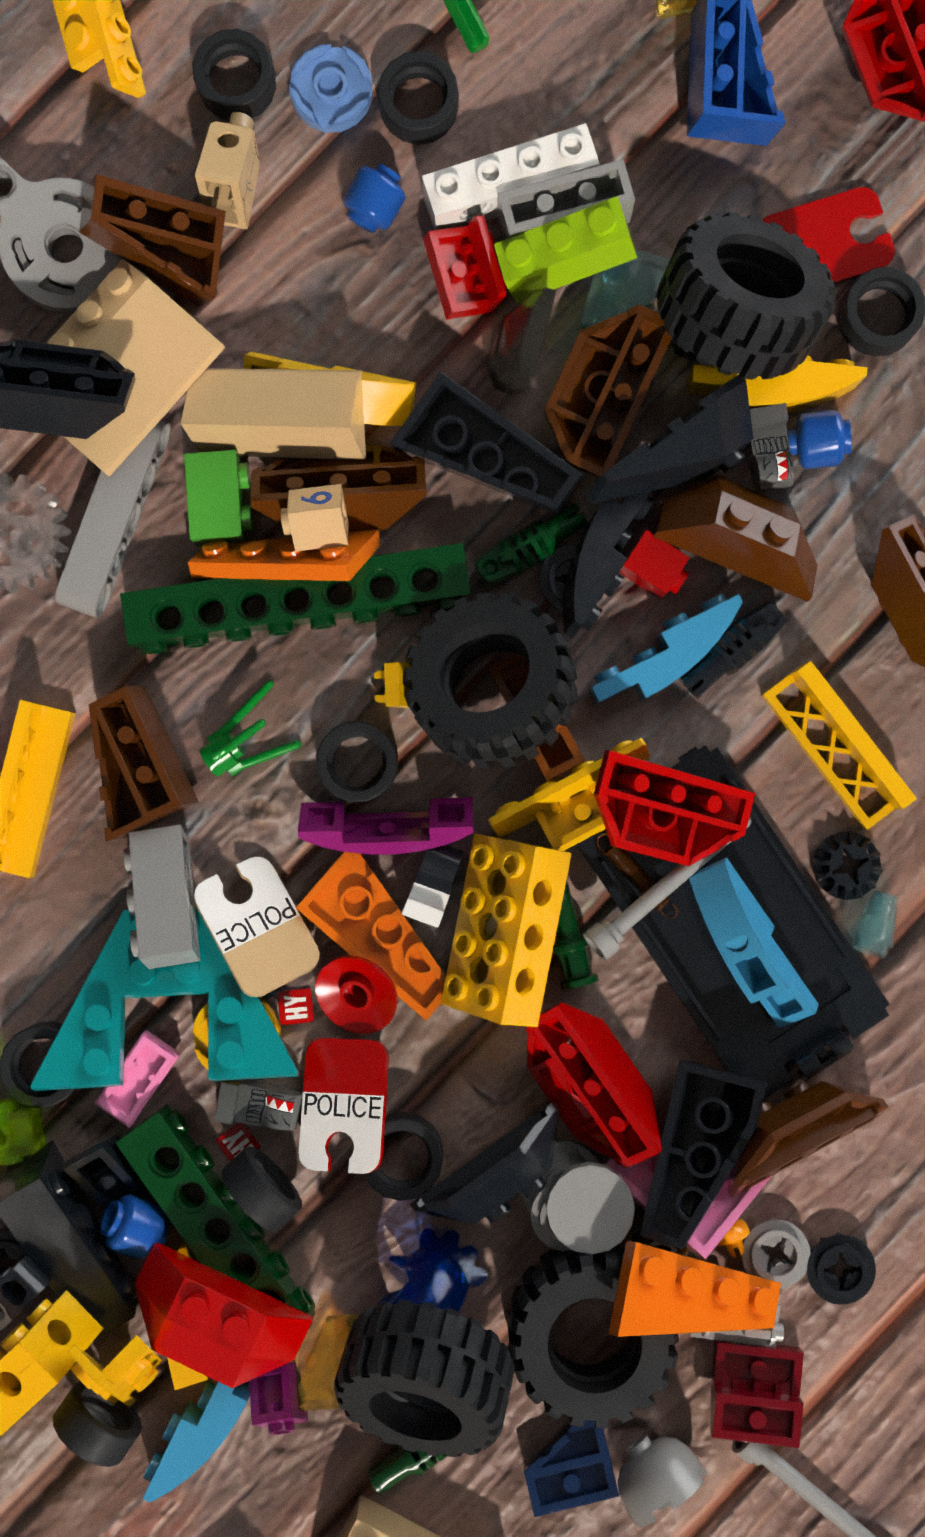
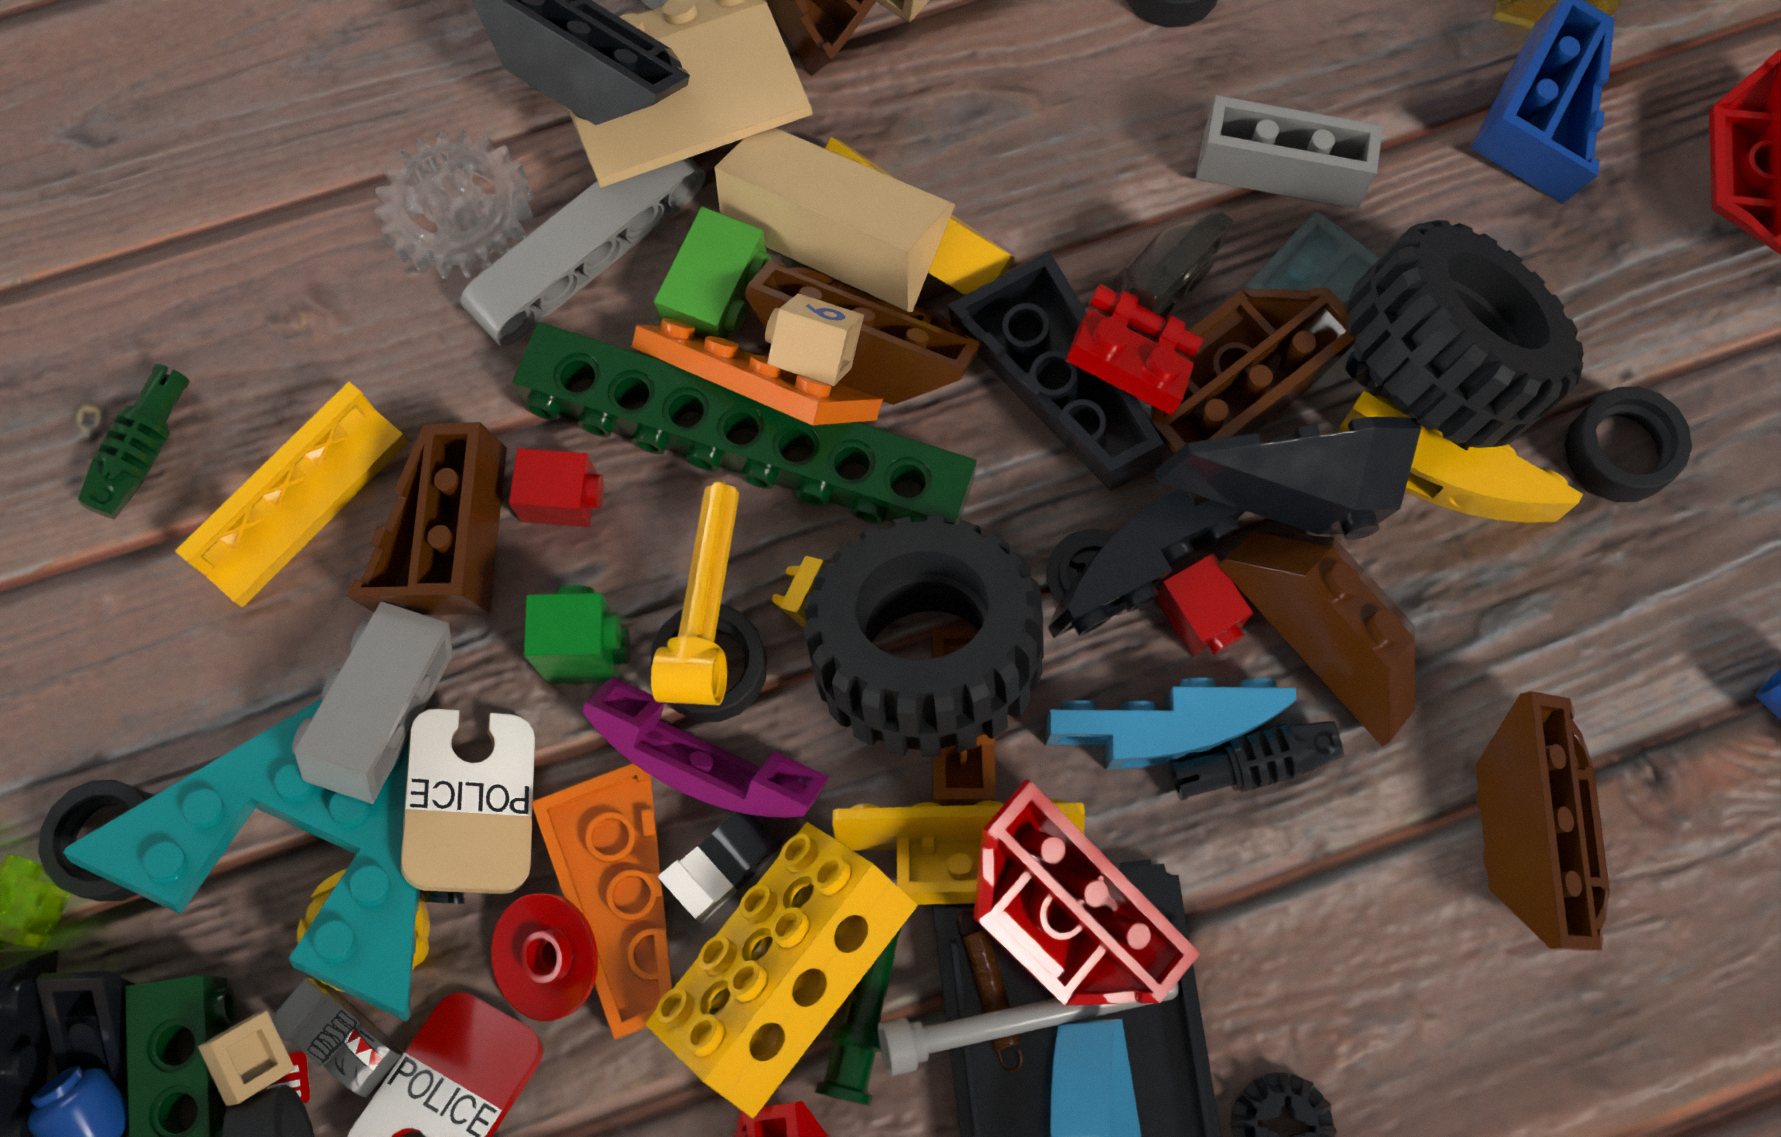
camera: 25 degrees right, 15 degrees down
bright pink plate [94,1030,181,1128] -> none
green plant [199,680,302,777] -> none
red sticker [278,988,314,1025] -> none
blue head [343,163,406,234] -> none
white brick [422,123,600,230] -> none
red bracket [423,215,507,320] -> none
dark green hinge [475,503,588,587] -> none
lime brick [494,196,638,303] -> none
dark grey leg [745,403,794,492] -> none
yellow fence [761,661,917,830] -> none
red piece [762,187,895,284] -> none
blue head [787,410,852,469] -> none
none -> tan tile [198,1011,295,1106]
none -> red brick [509,448,604,527]
none -> green brick [524,585,630,684]
none -> yellow axle [651,481,739,705]
none -> red plate [1066,284,1203,415]

